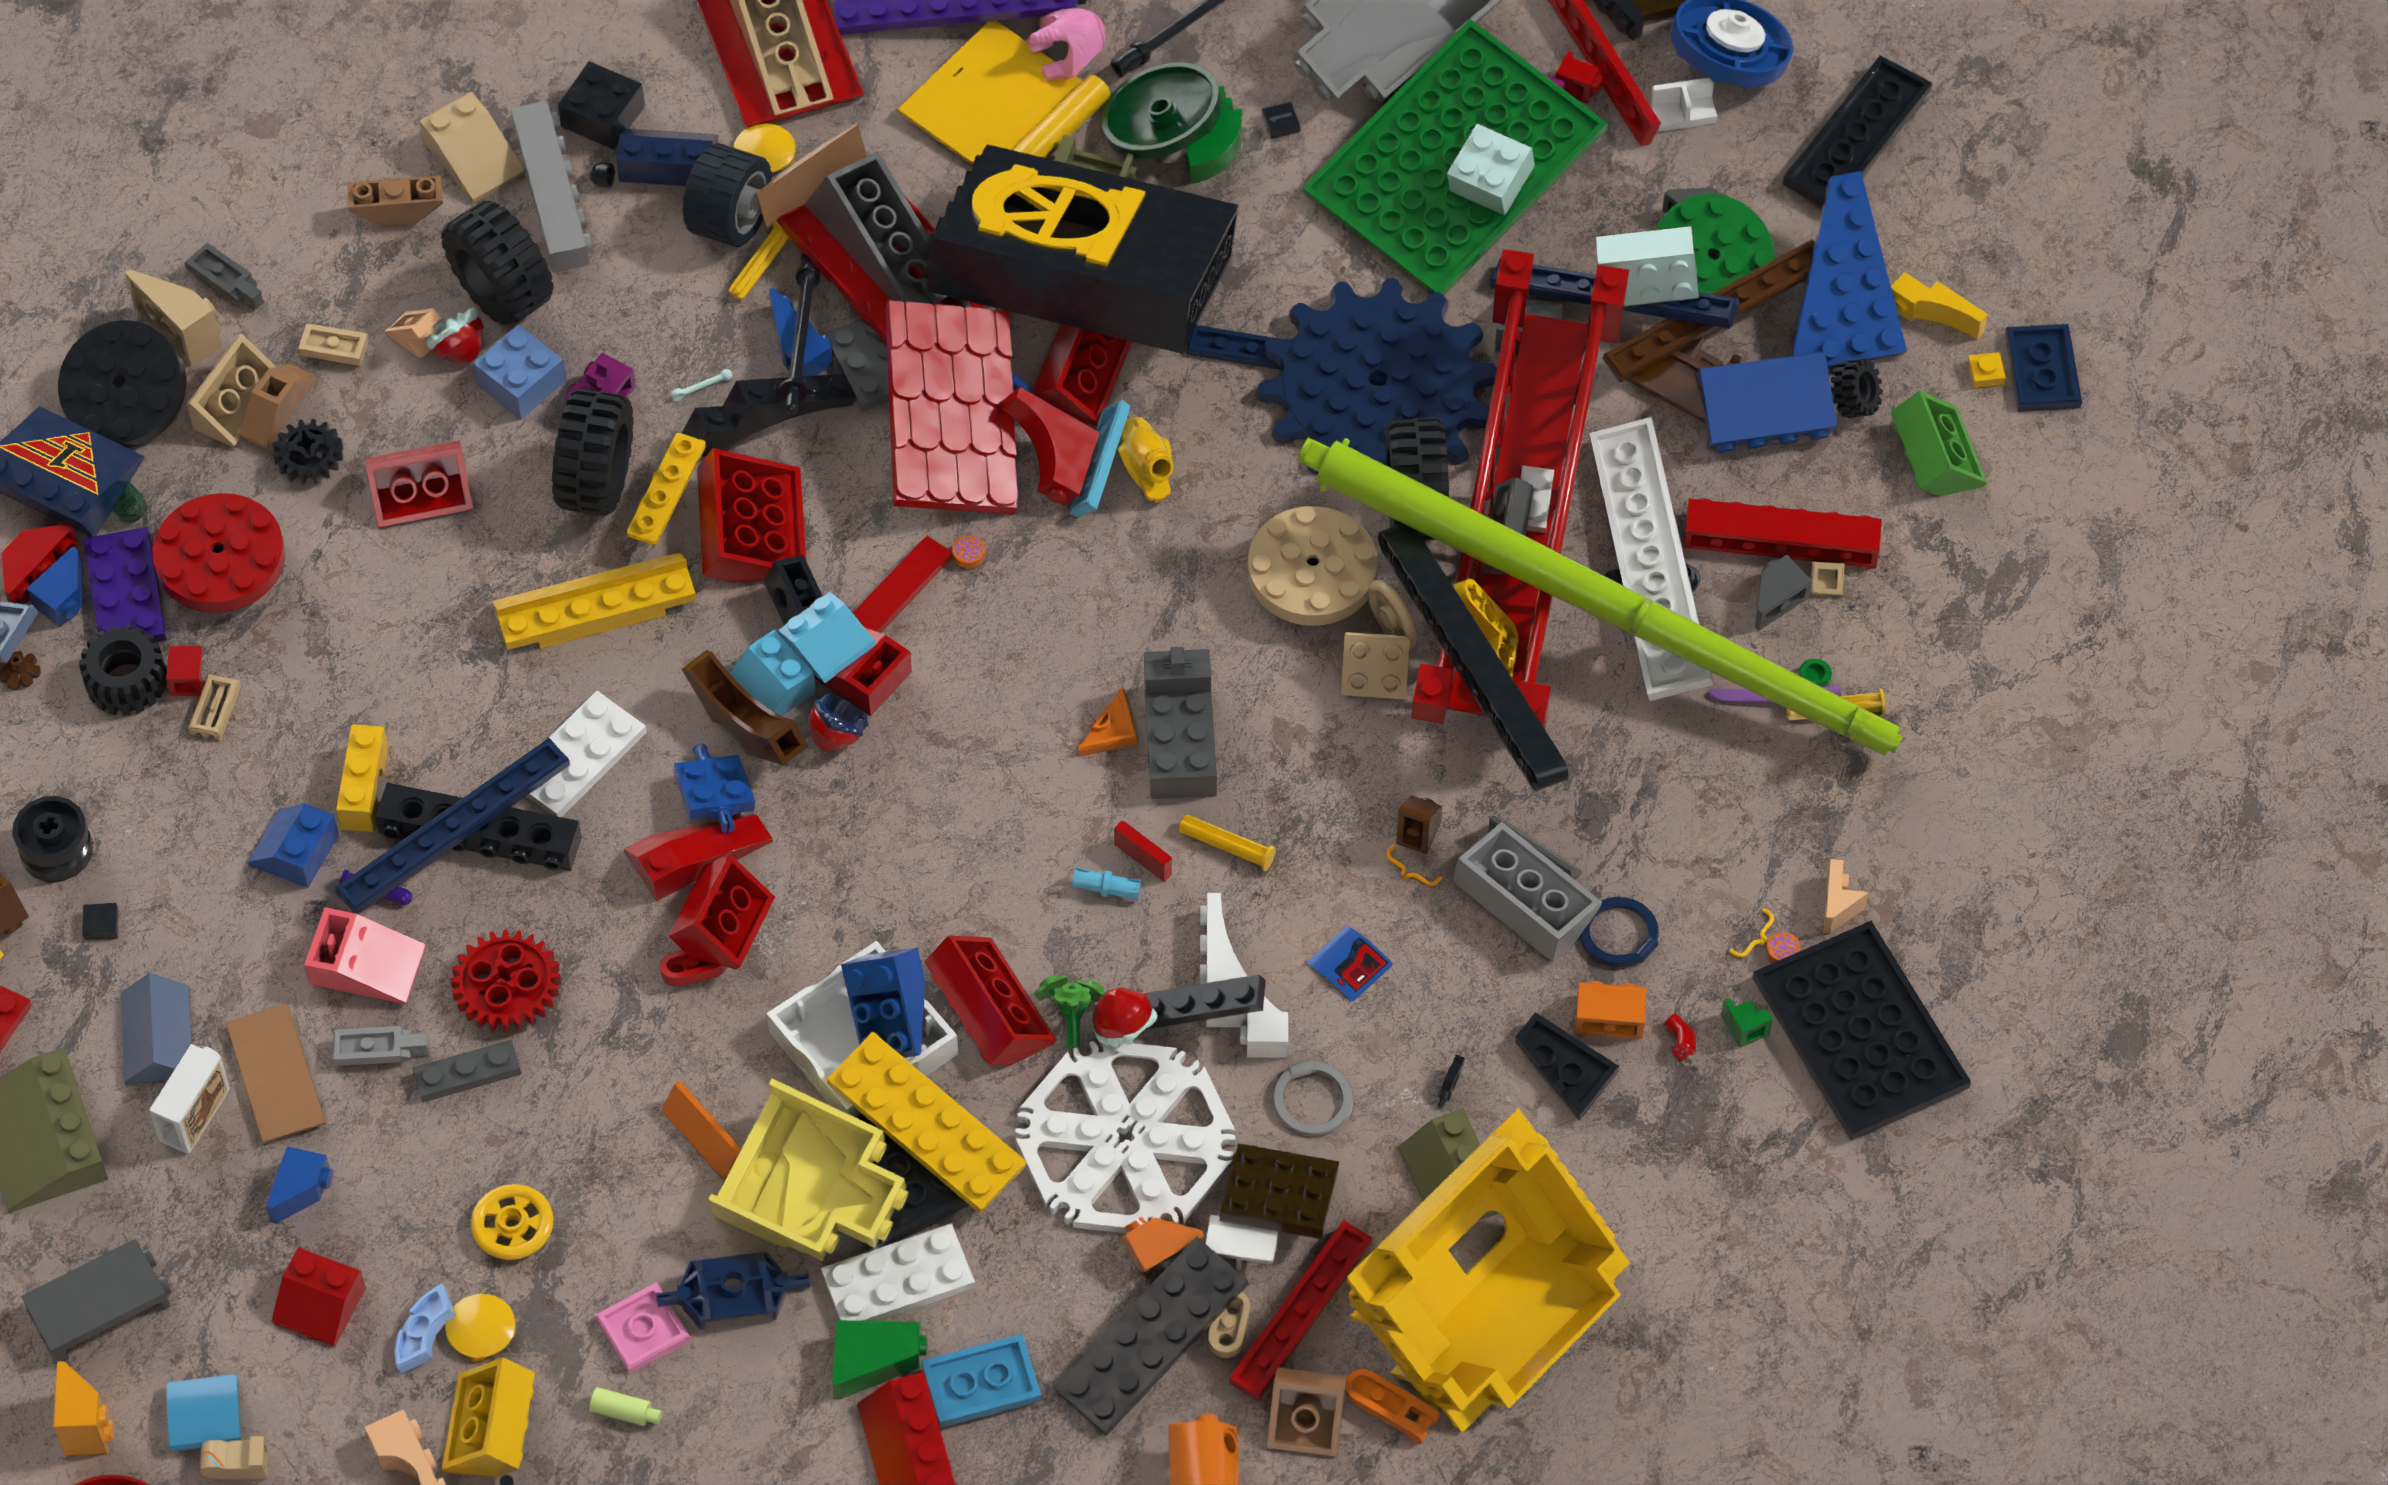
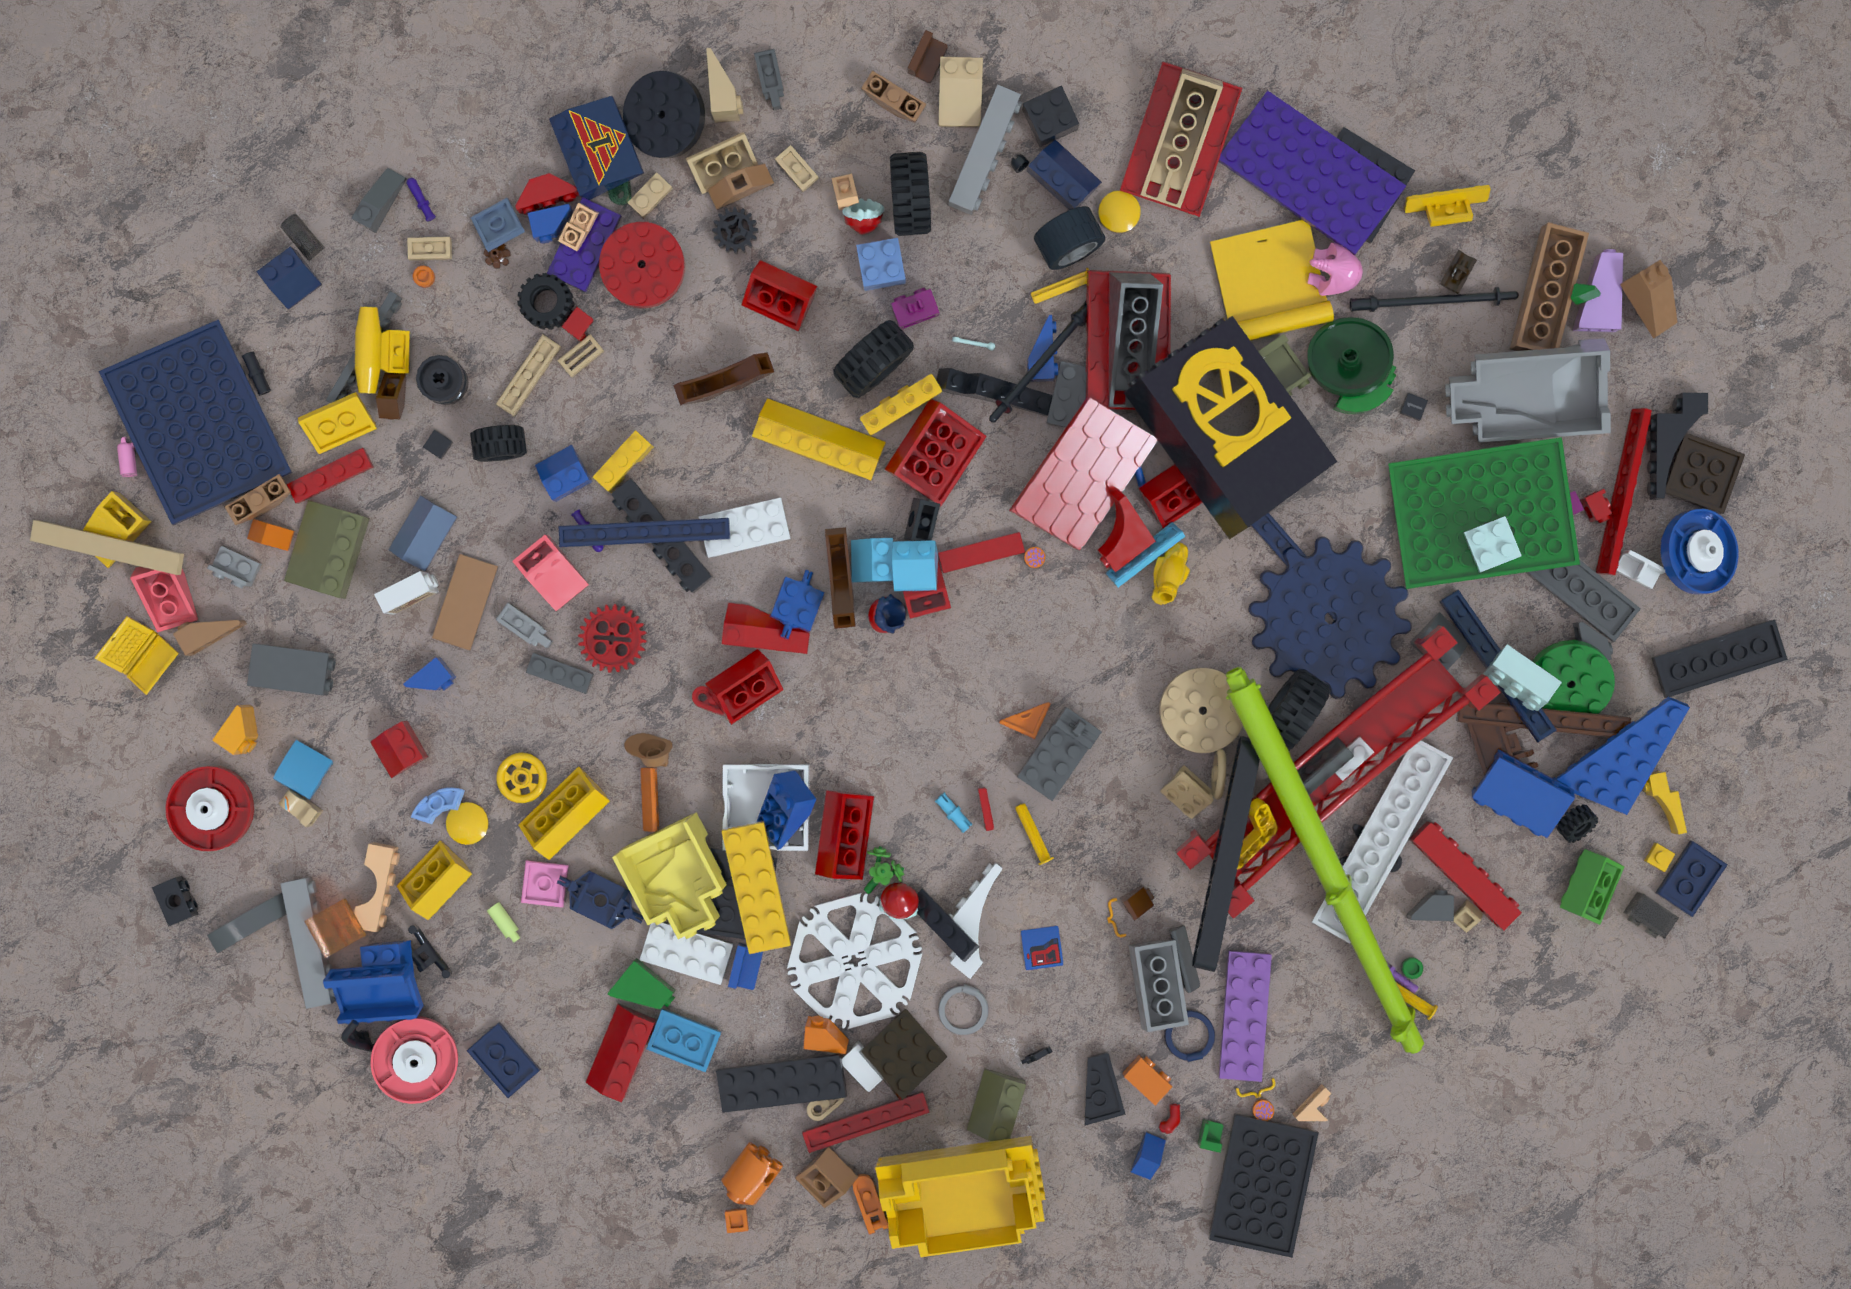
camera: 35 degrees right, 30 degrees up
medium nougat piece [755,123,867,235] -> none
none -> black tyre [470,425,527,462]
none -> tan tile [496,334,561,417]
none -> yellow slope [518,766,610,860]
none -> light nougat slope [558,203,599,251]
none -> medium nougat piece [624,733,673,768]
none -> tan plate [627,172,673,219]
none -> reddish brown arch [673,352,774,406]
none -> blue panel [728,943,763,990]
none -> reddish brown panel [908,30,948,83]
none -> blue slope [1130,1132,1166,1180]
none -> medium lavender plate [1219,950,1272,1082]
none -> dark grey plate [1526,560,1641,642]
none -> clear smoke brick [1623,892,1679,939]

